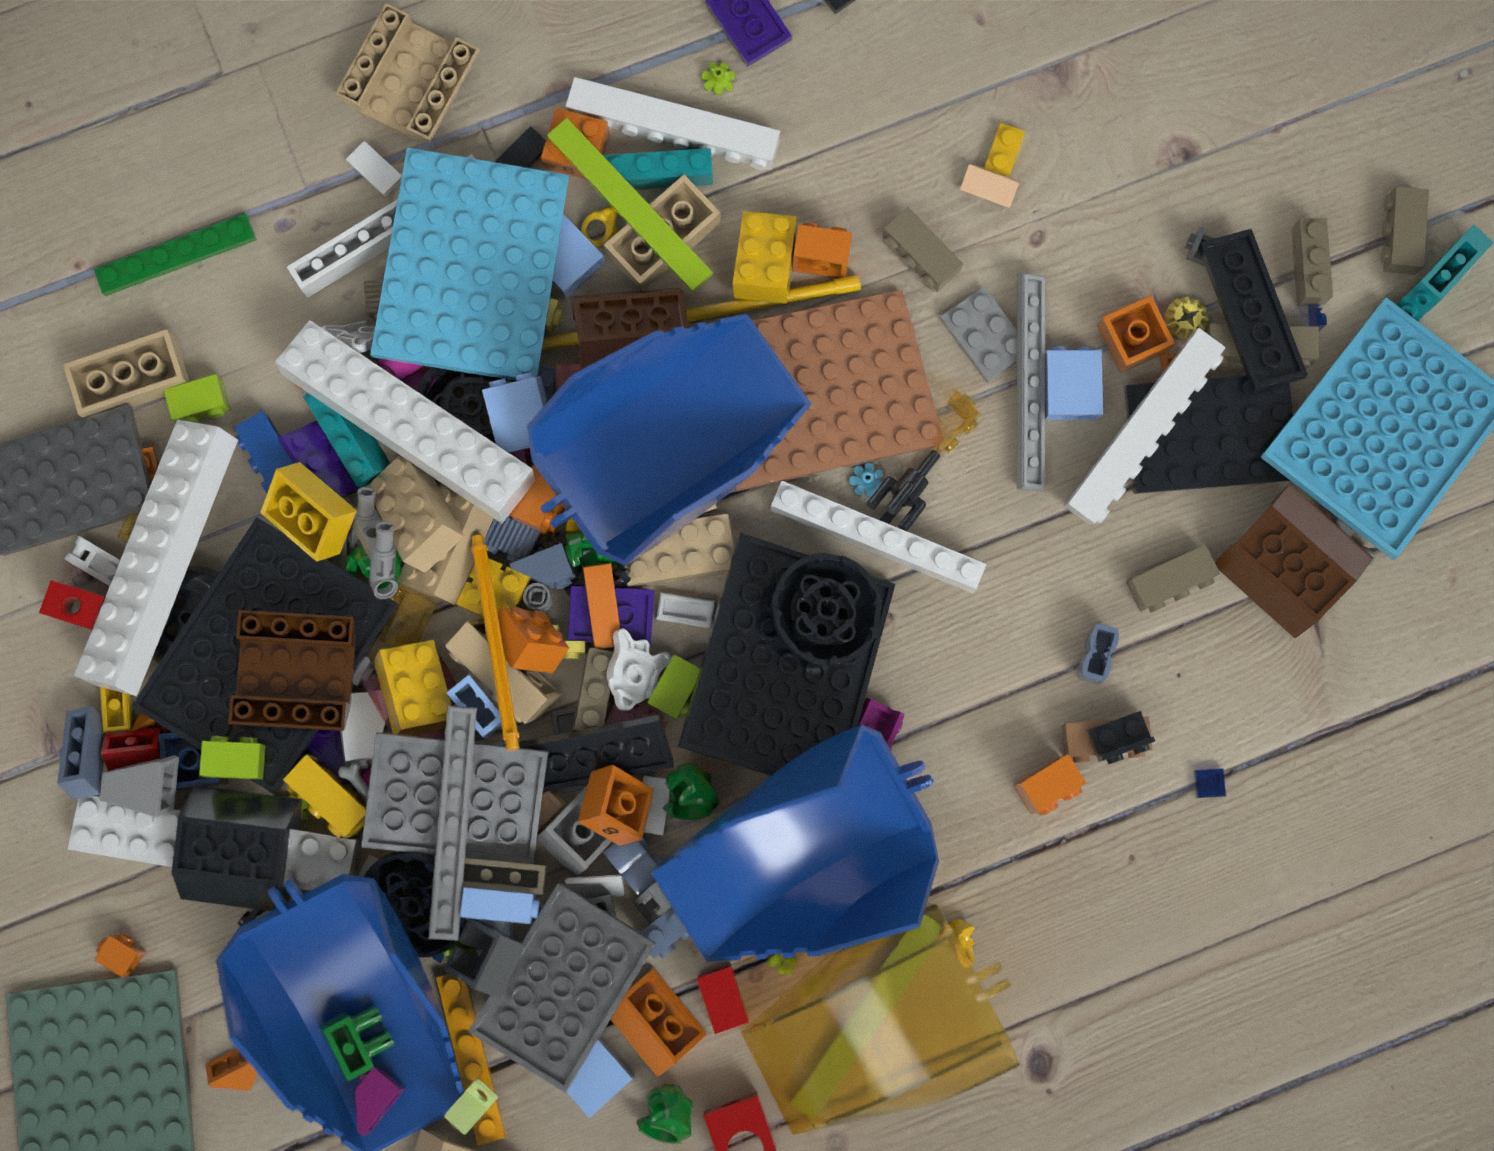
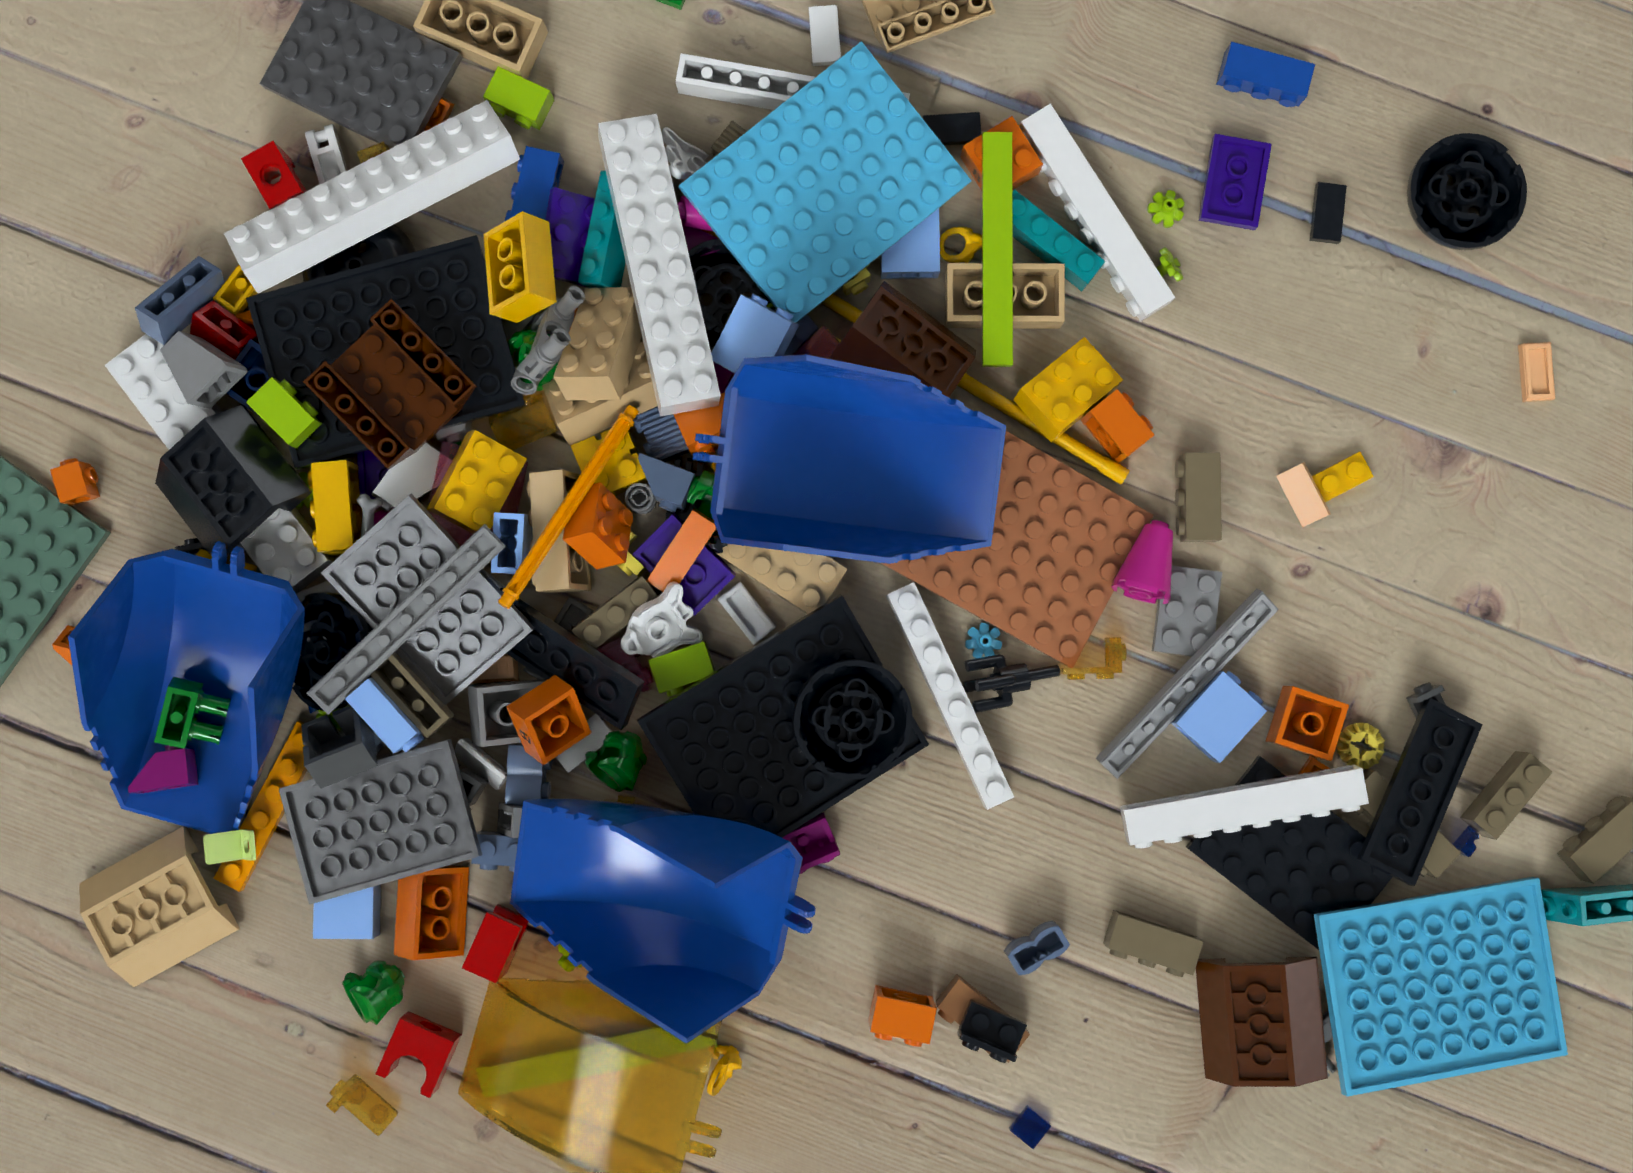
camera: 40 degrees right, 5 degrees up
none -> dark pink cone [1111,520,1173,604]
none -> lime plant [1156,247,1183,282]

